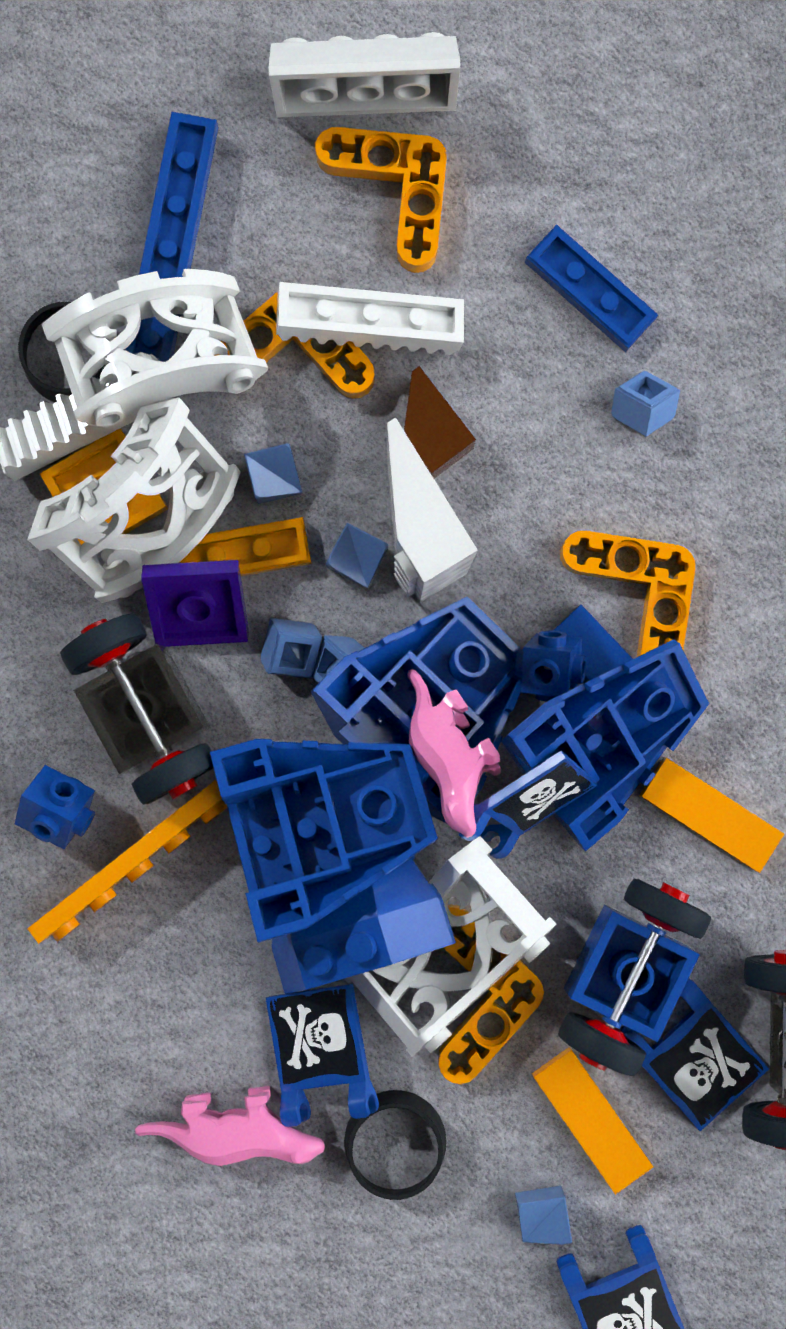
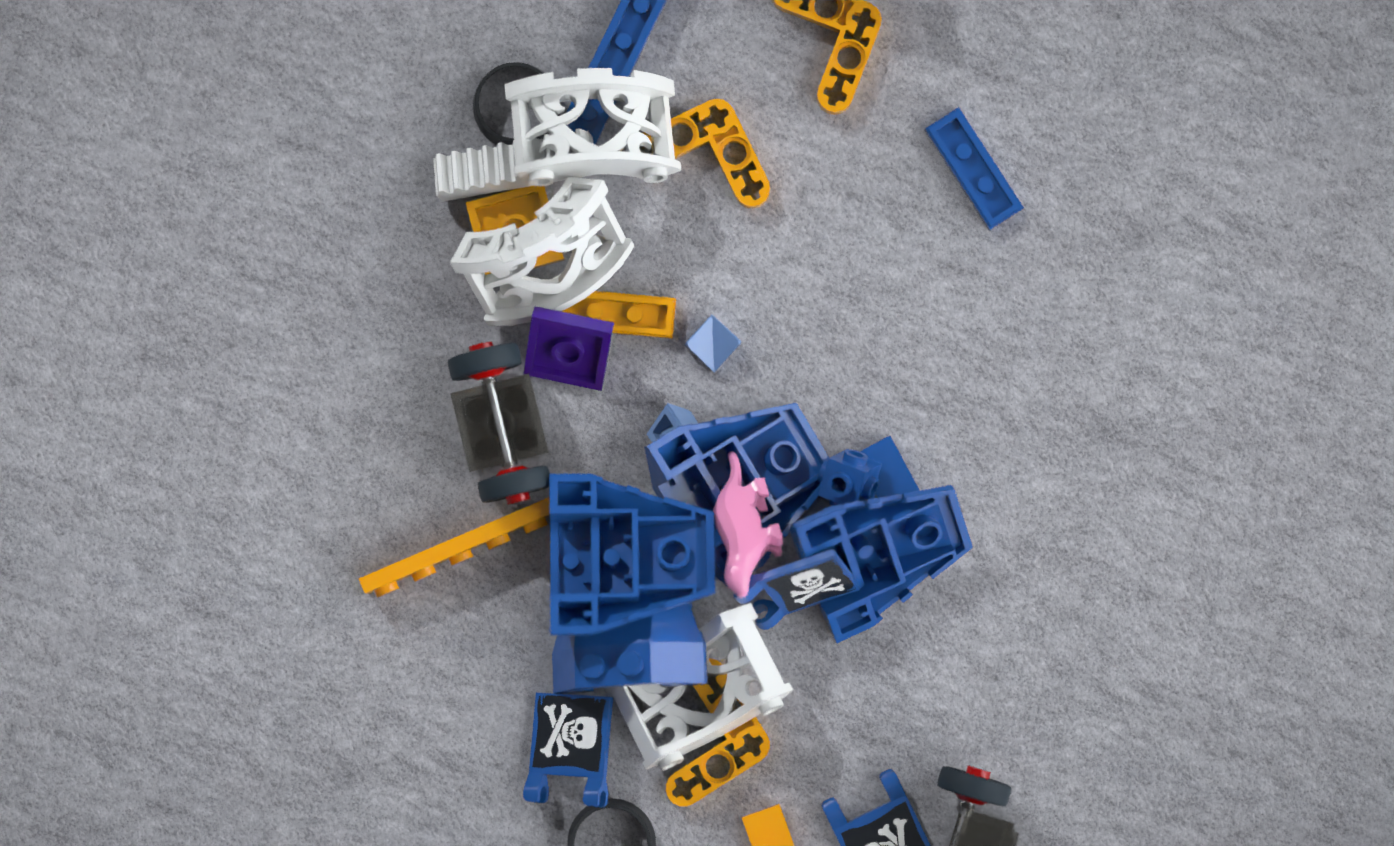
camera: 20 degrees right, 0 degrees up
blue brick [14,765,95,850] -> none
bright pink animal [135,1086,325,1166] -> none
medium blue slope [244,443,302,504] -> none
medium blue slope [260,618,322,679] -> none
white gear [276,282,464,355] -> none
white slope [387,418,478,602] -> none
reddish brown slope [404,366,476,479] -> none
brick [558,878,711,1076] -> none
light orange beam [560,531,696,657] -> none
medium blue slope [611,371,680,437] -> none
light orange tile [639,757,784,873] -> none

